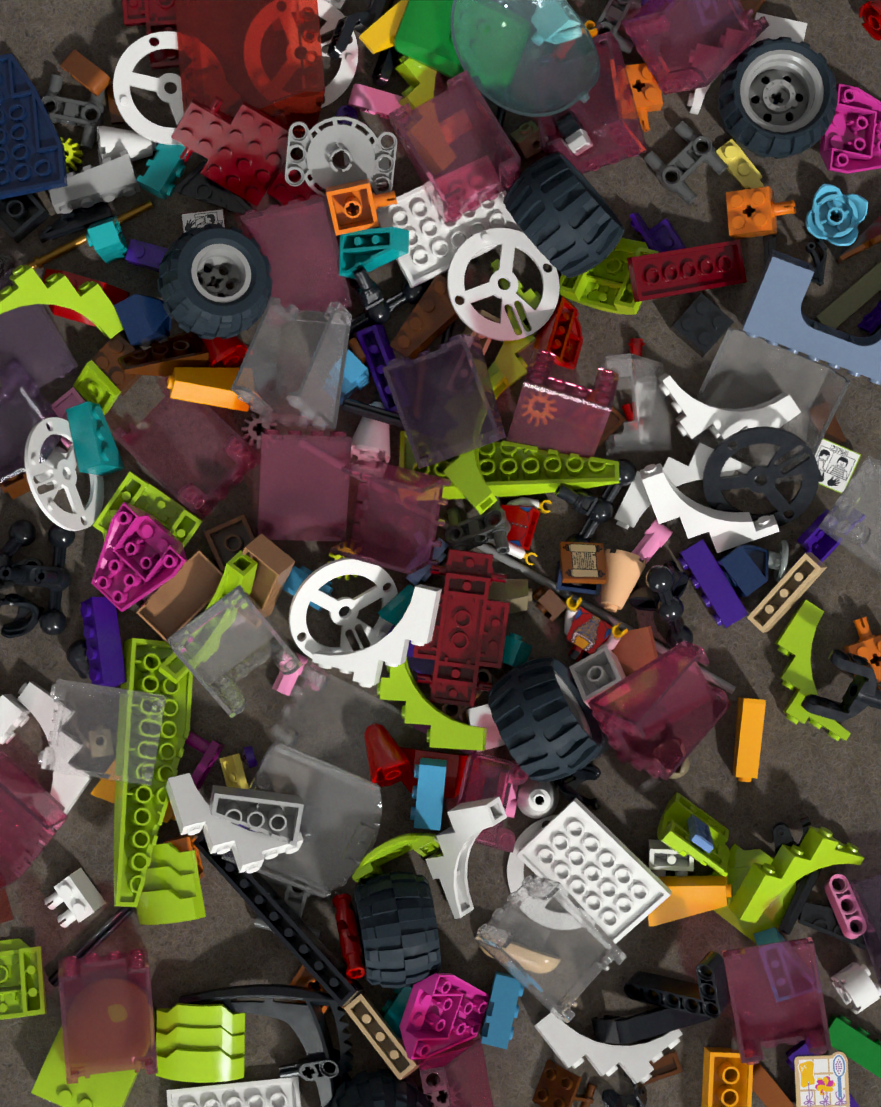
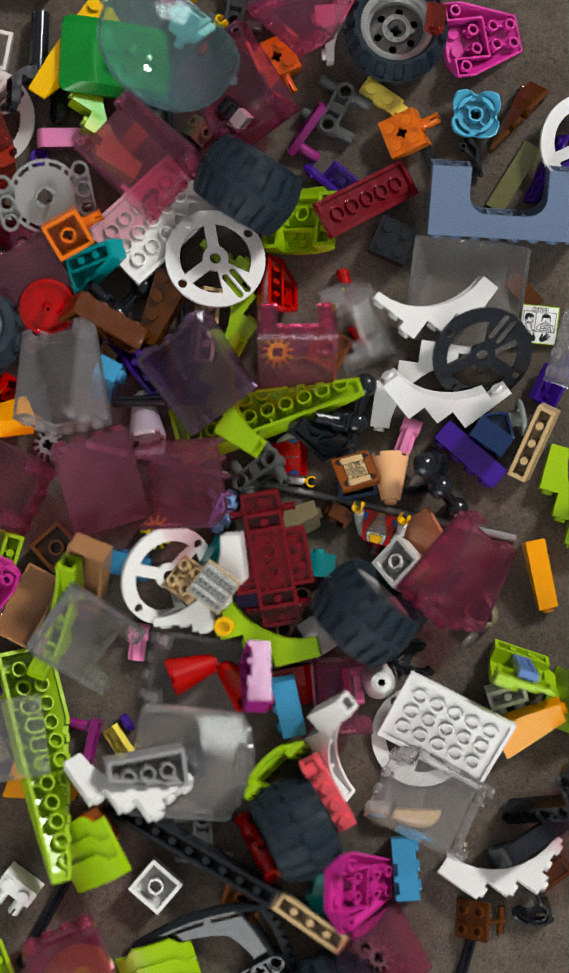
camera: 20 degrees left, 0 degrees up
none -> red piece [19,278,73,335]
none -> reddish brown wedge [58,291,148,354]
none -> white brick [128,856,184,915]
none -> tan tile [162,555,203,605]
none -> red cone [163,653,219,696]
none -> light grey tile [186,559,242,615]
none -> yellow tile [214,617,234,636]
none -> wedge [239,640,273,713]
none -> magenta piece [287,101,326,164]
none -> black wing [288,417,354,462]
none -> coral hinge [299,751,357,833]
none -> clear red brick [424,2,447,35]

